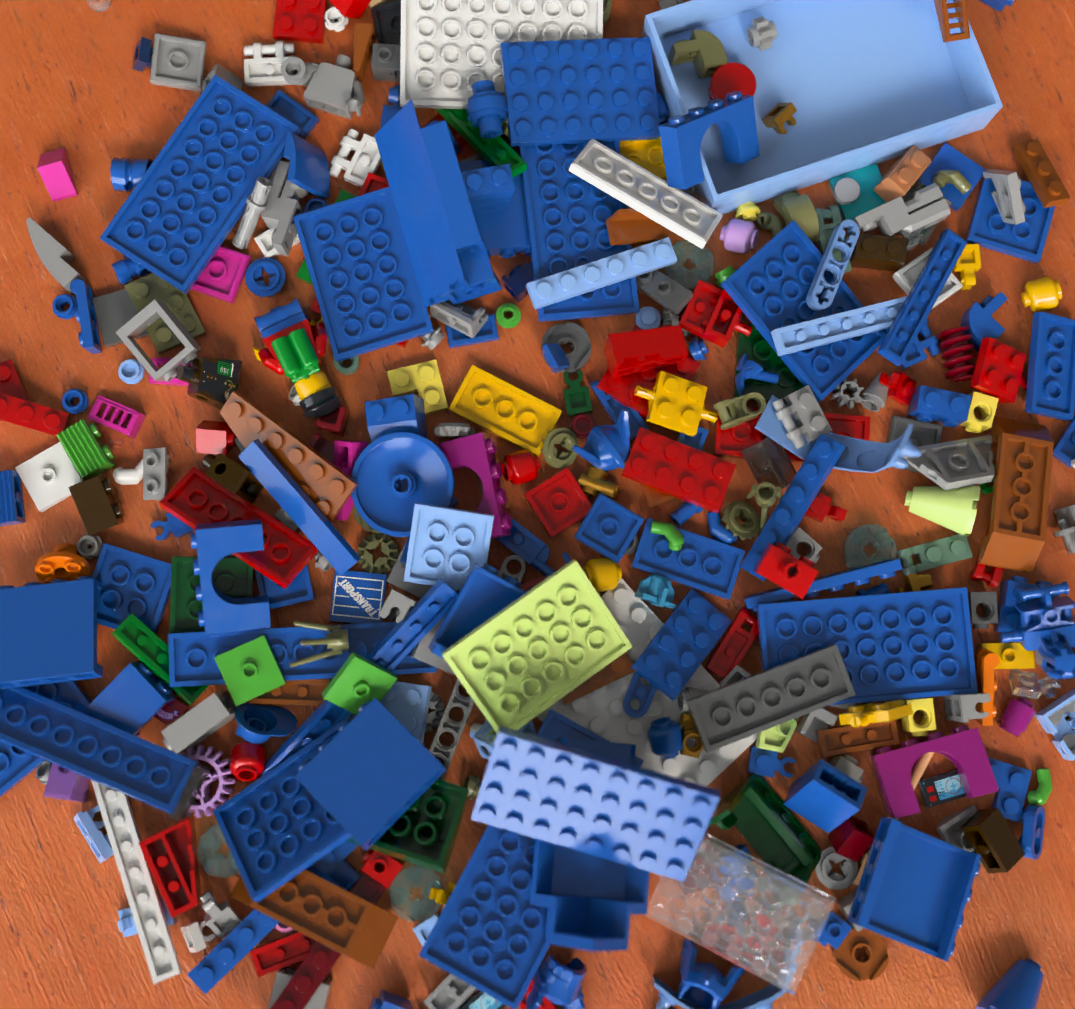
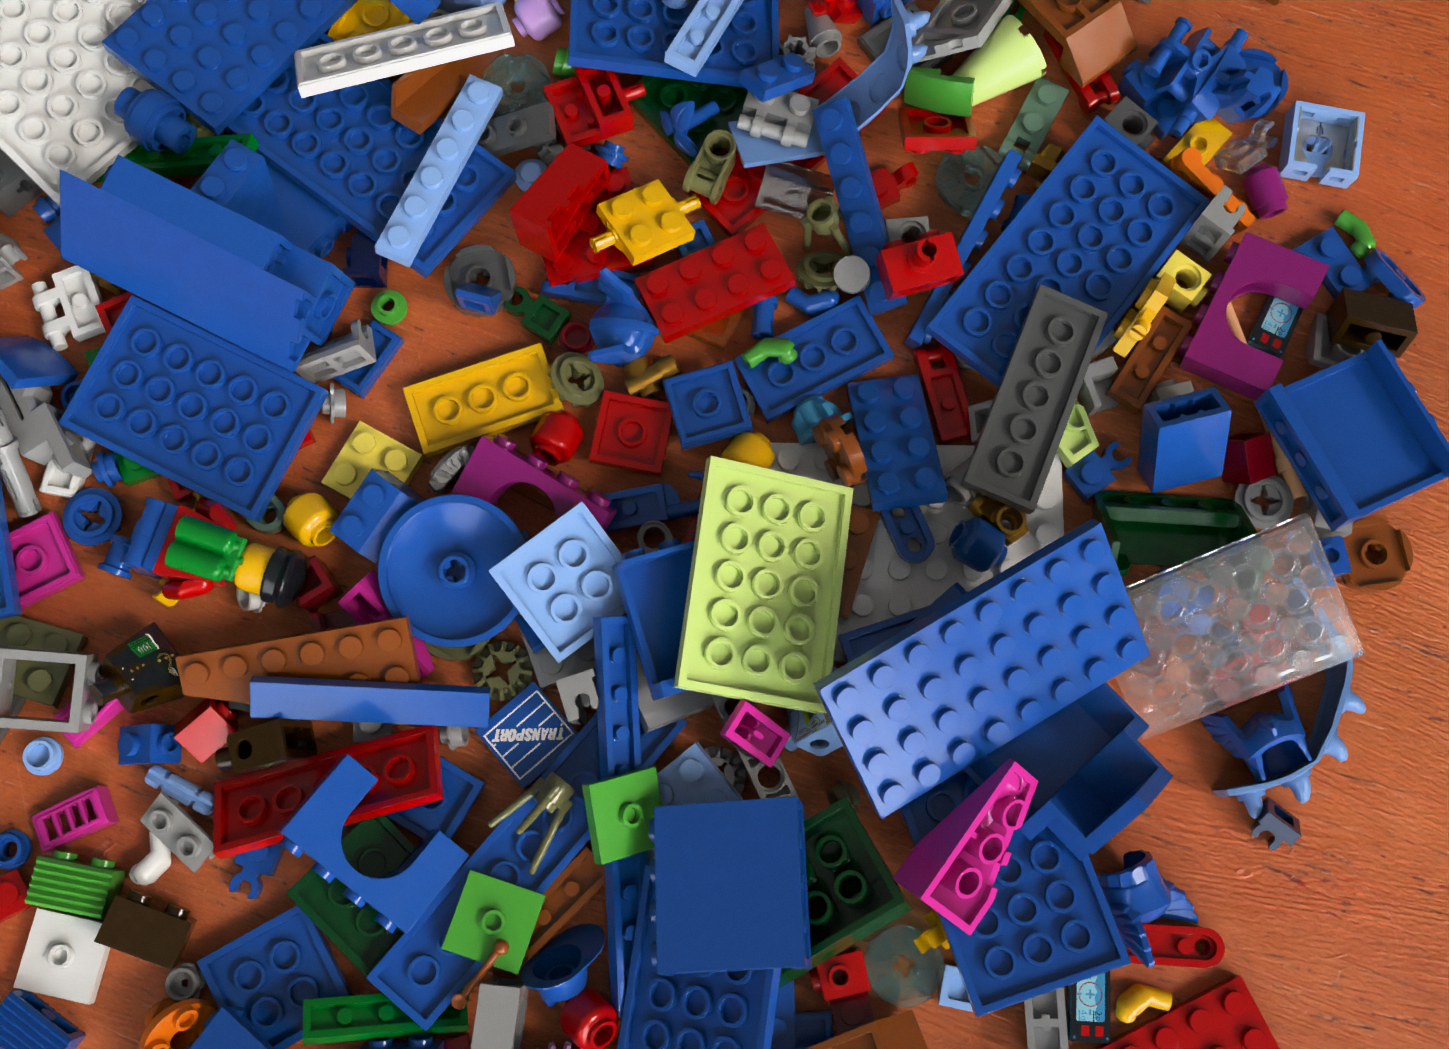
camera: 45 degrees left, 5 degrees down
none -> blue plate [92,451,123,487]
none -> blue bush [97,533,132,580]
none -> blue bracket [118,724,182,765]
none -> light blue axle [144,765,214,815]
none -> yellow head [283,492,339,547]
none -> dark orange hinge [451,939,509,1010]
none -> dark pink slope [720,699,791,768]
none -> blue plate [739,52,816,103]
none -> dark orange plate [811,413,867,488]
none -> light grey tile [833,255,871,294]
none -> dark pink wedge [892,759,1039,936]
none -> red plate [898,107,977,154]
none -> bright green slope [904,67,975,117]

